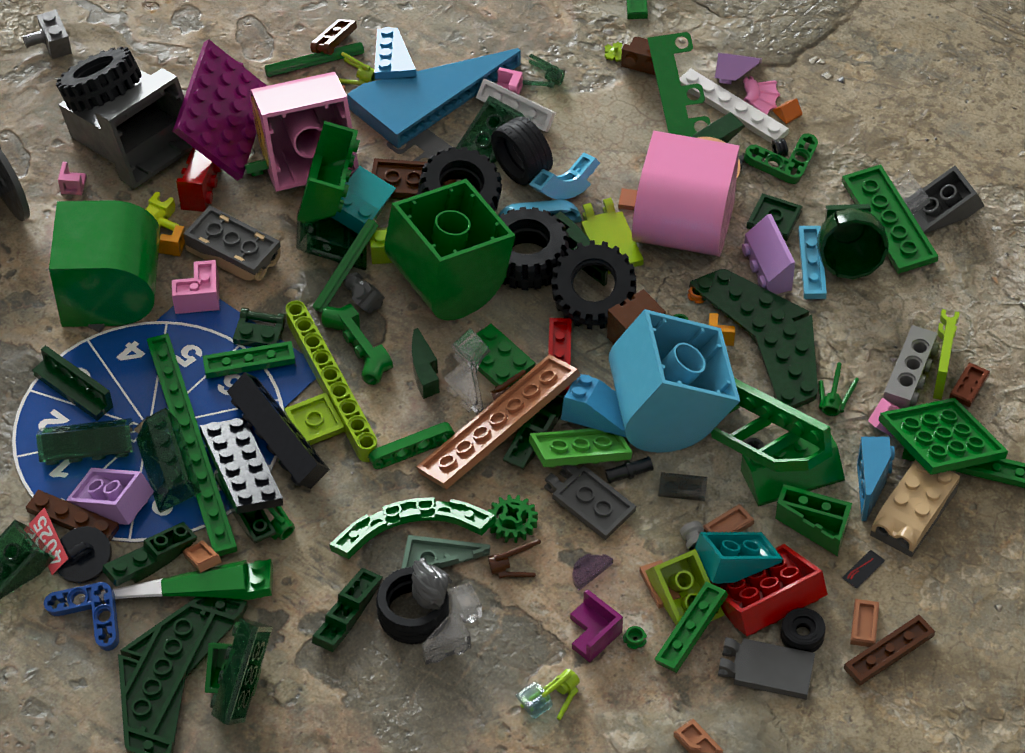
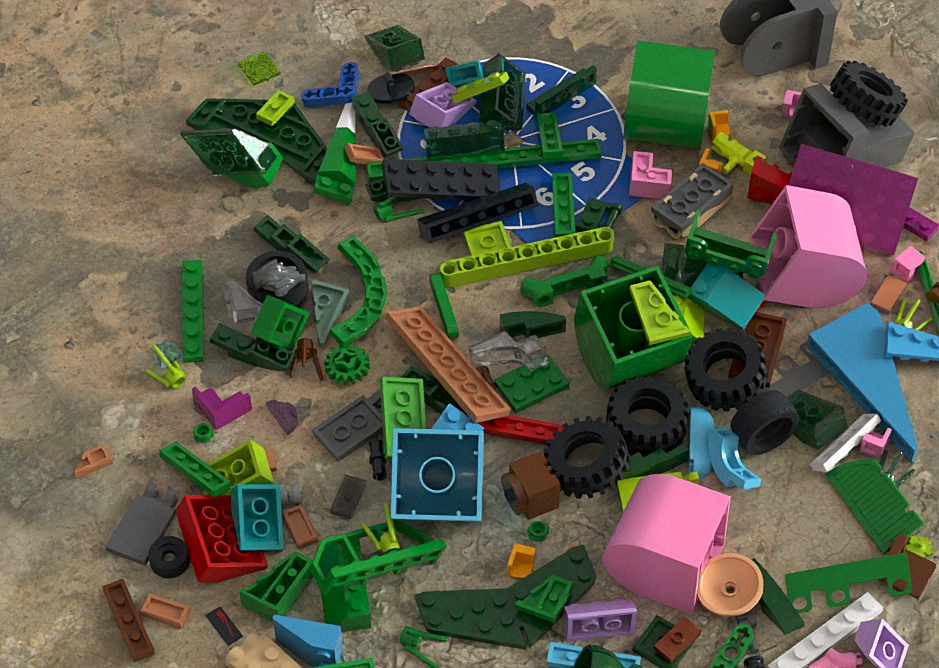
camera: 100 degrees right, 0 degrees up
none -> green plate [182,260,204,363]
none -> dark green slope [209,323,296,371]
none -> clear neon green piece [238,51,281,86]
none -> green slope [251,295,309,350]
none -> lime plate [256,90,295,126]
none -> lime plant [361,503,400,555]
none -> teal slope [445,60,484,86]
none -> lime wing [451,71,509,104]
none -> green wing [515,575,574,623]
none -> green plate [537,112,563,160]
none -> lime wing [629,281,691,345]
none -> copper plate [653,617,701,664]
none -> green piece [825,458,924,554]
none -> bright pink panel [892,246,926,283]

